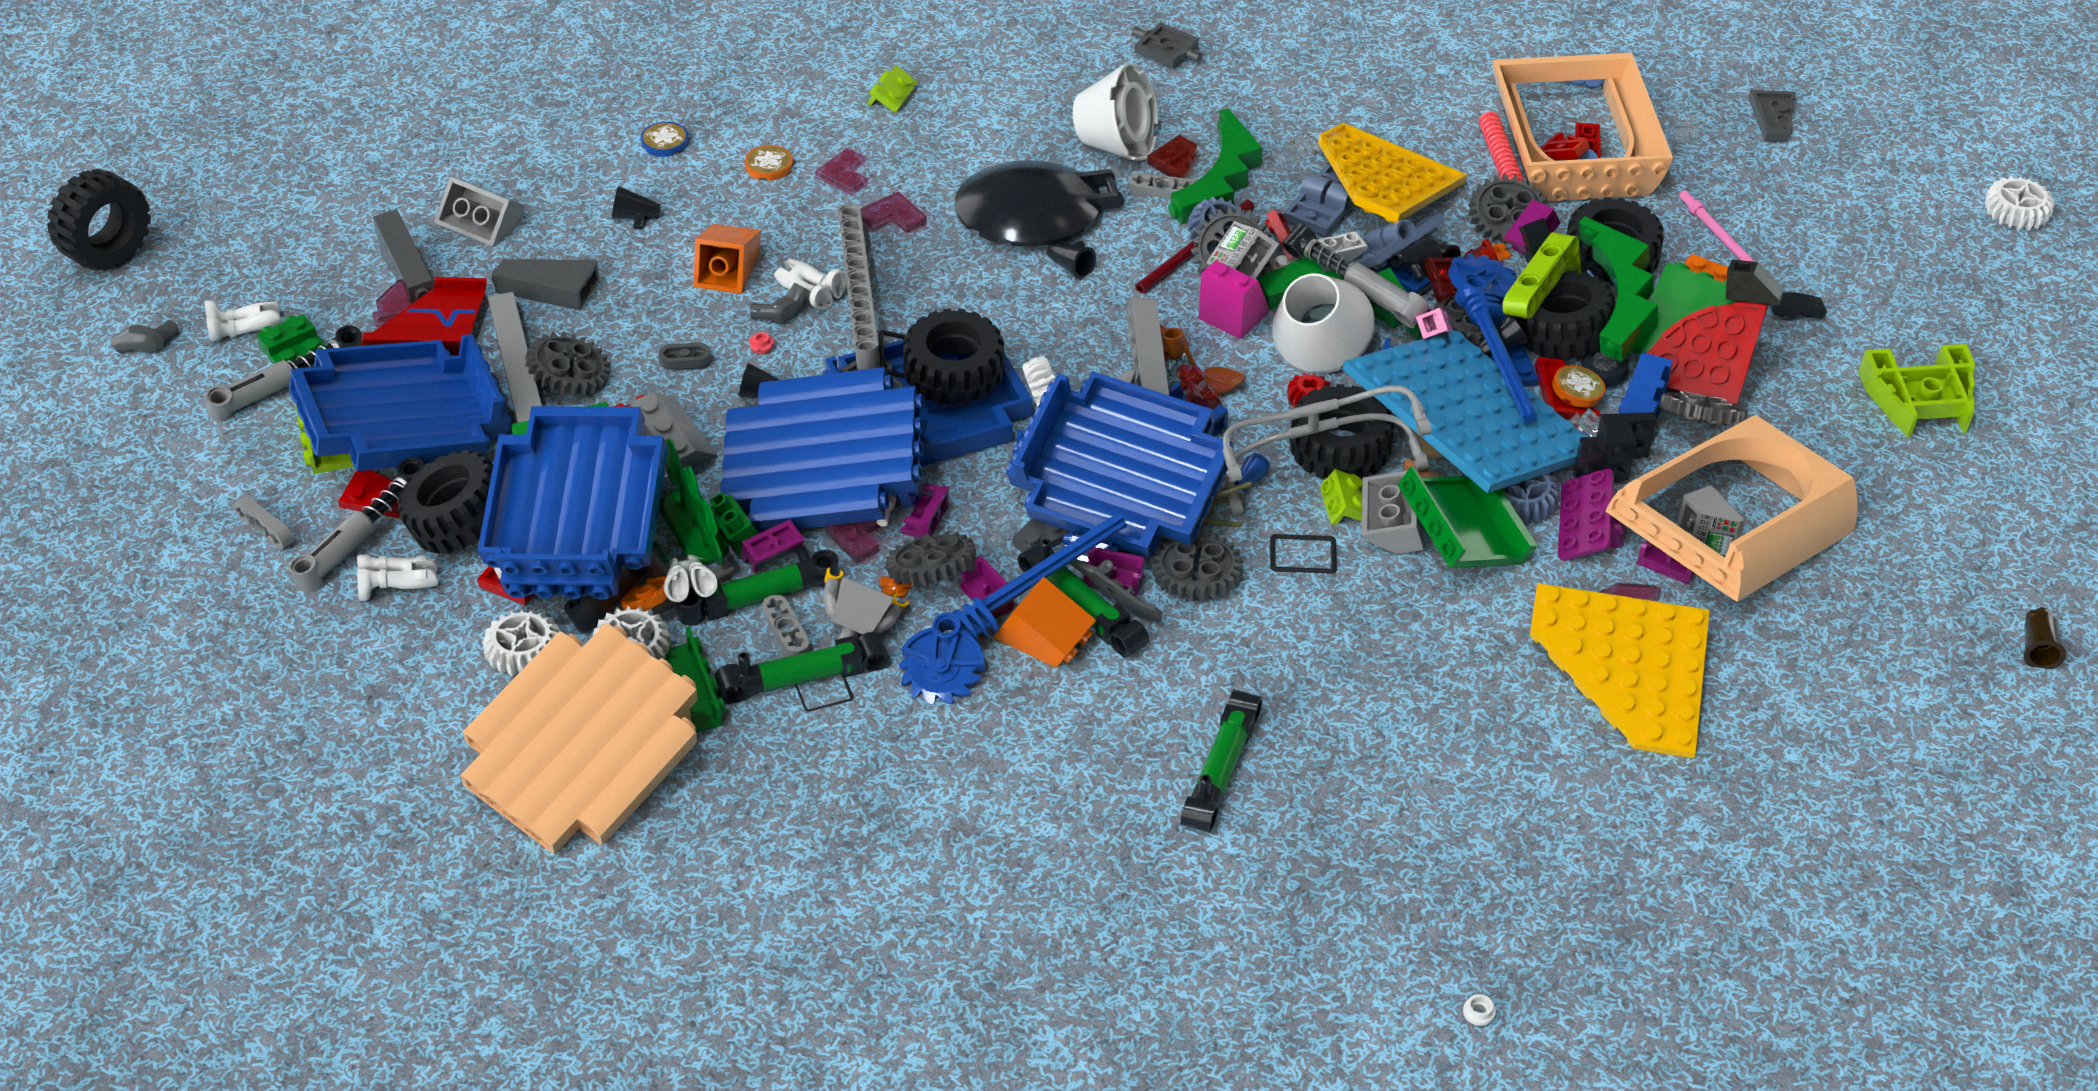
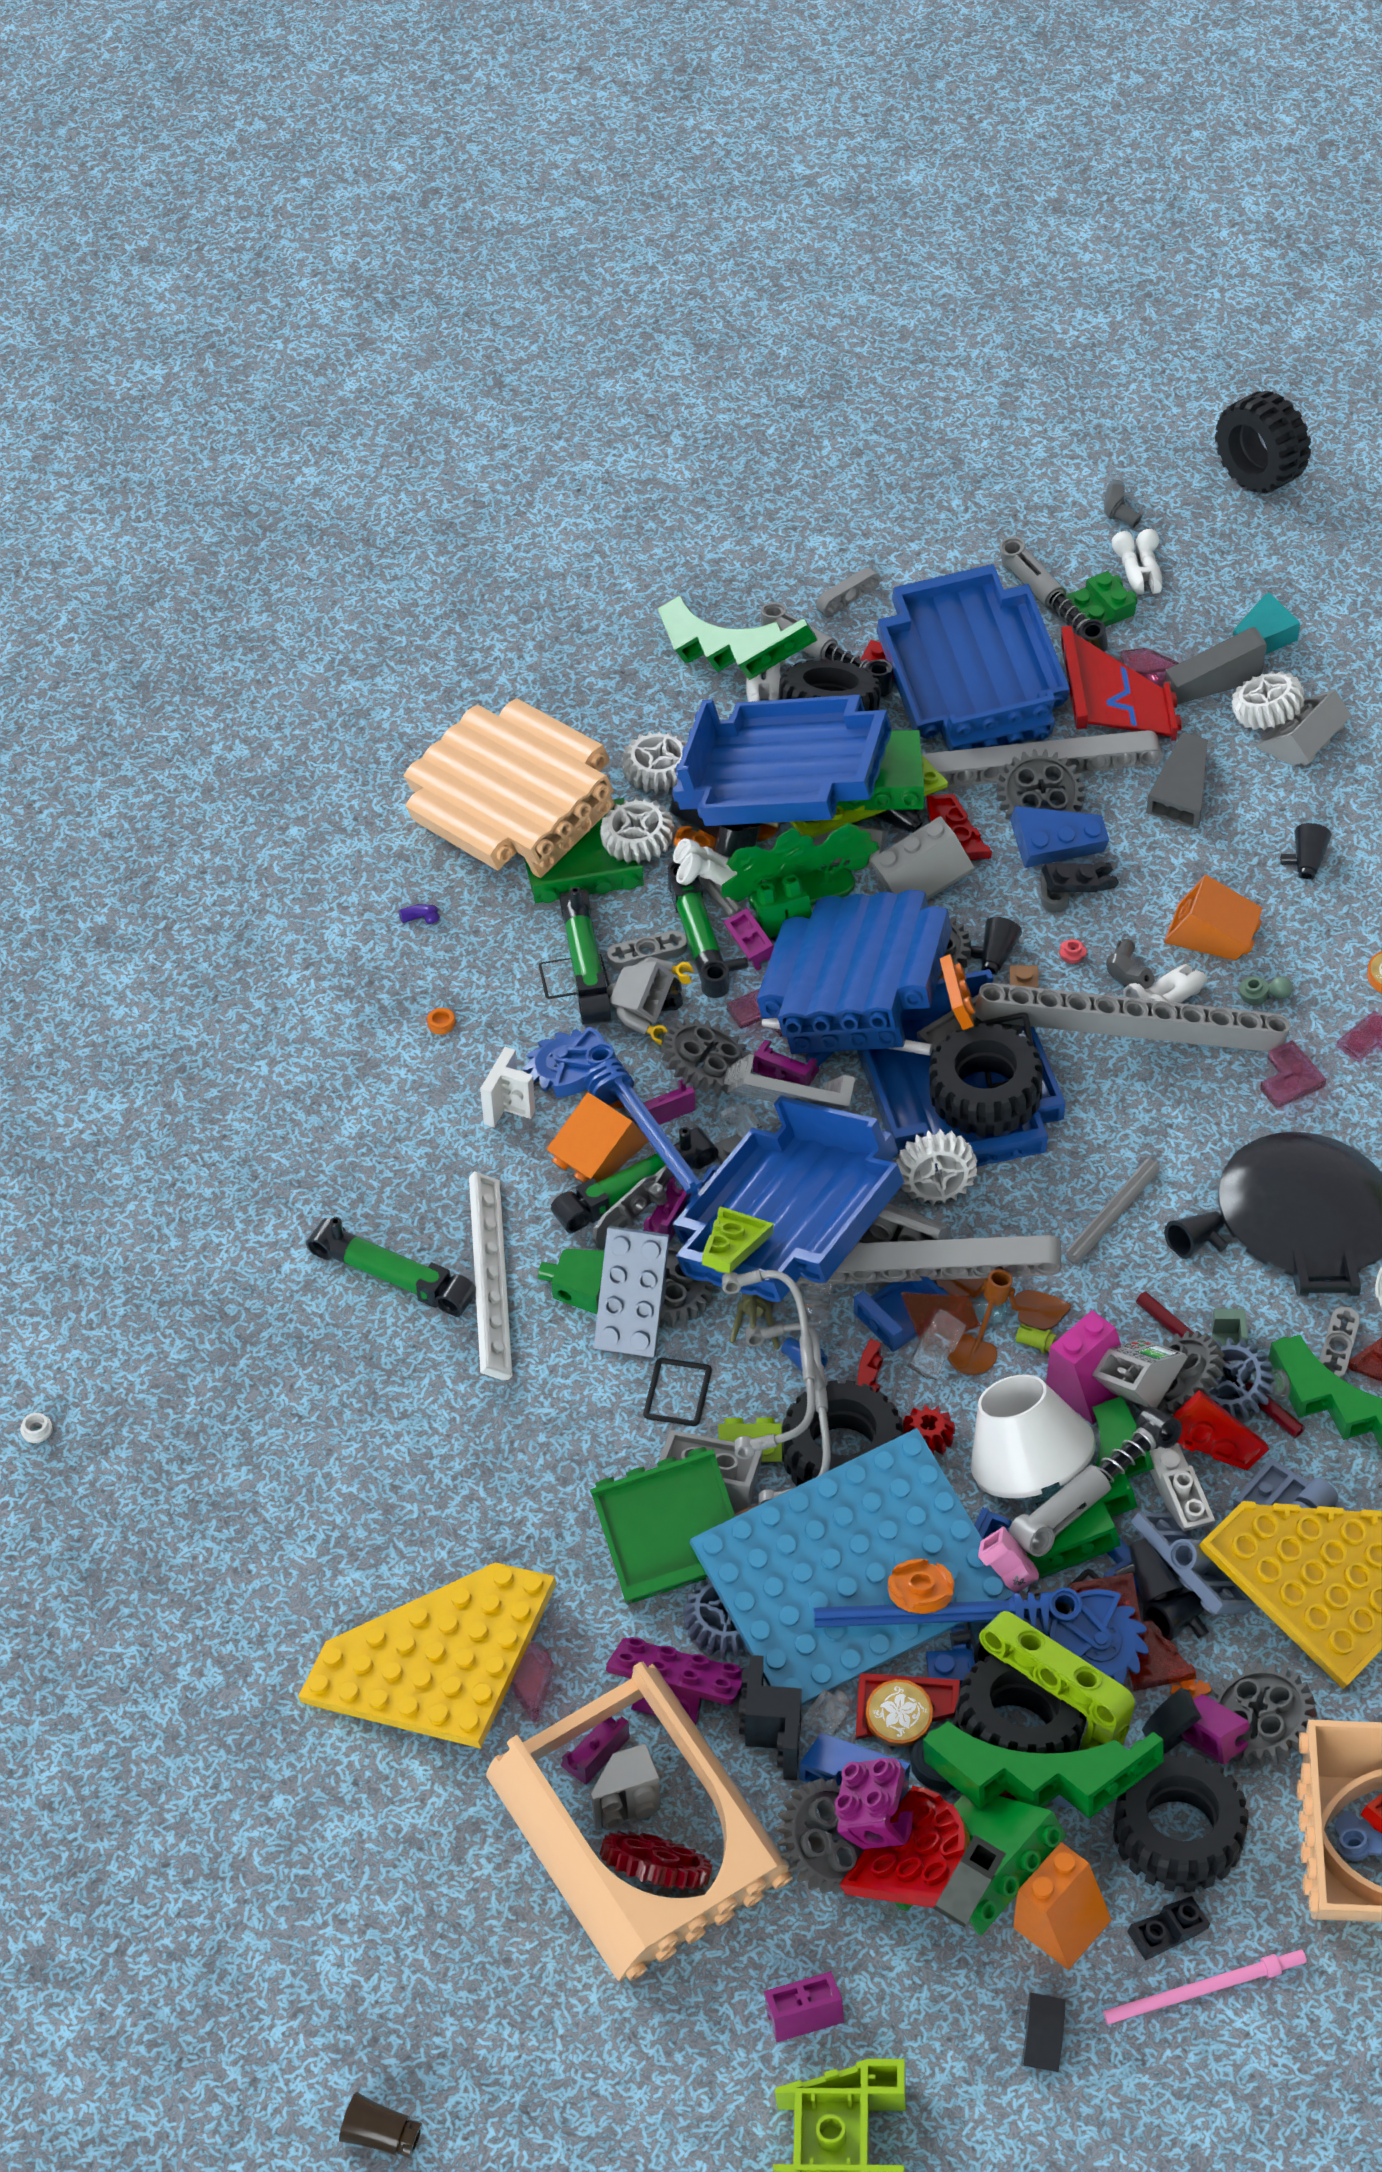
camera: 100 degrees right, 5 degrees up
none -> dark purple arm [398,904,440,924]
none -> orange tile [427,1008,456,1034]
none -> white tile [469,1171,513,1380]
none -> white bracket [480,1047,536,1128]
none -> green torso [538,1249,605,1314]
none -> plate [593,1226,670,1358]
none -> dark red gear [599,1831,713,1890]
none -> arch [658,596,817,680]
none -> lime wing [702,1206,774,1274]
none -> light grey panel [724,1054,855,1110]
none -> magenta hinge [763,1971,844,2042]
none -> magenta piece [835,1758,913,1849]
none -> red slope [857,1338,884,1393]
none -> orange tile [887,1559,954,1614]
none -> clear slope [906,1309,967,1381]
none -> orange wing [940,954,975,1030]
none -> medium nougat plate [1009,965,1039,988]
none -> blue wedge [1010,806,1109,868]
none -> lime pin [1016,1323,1057,1354]
none -> black hinge [1041,862,1119,892]
none -> light grey axle [1065,1159,1159,1264]
none -> black slope [1127,1896,1210,1961]
none -> sand green panel [1211,1309,1248,1346]
none -> white gear [1232,671,1305,730]
none -> teal slope [1233,592,1300,655]
none -> sand green plate [1239,976,1293,1005]

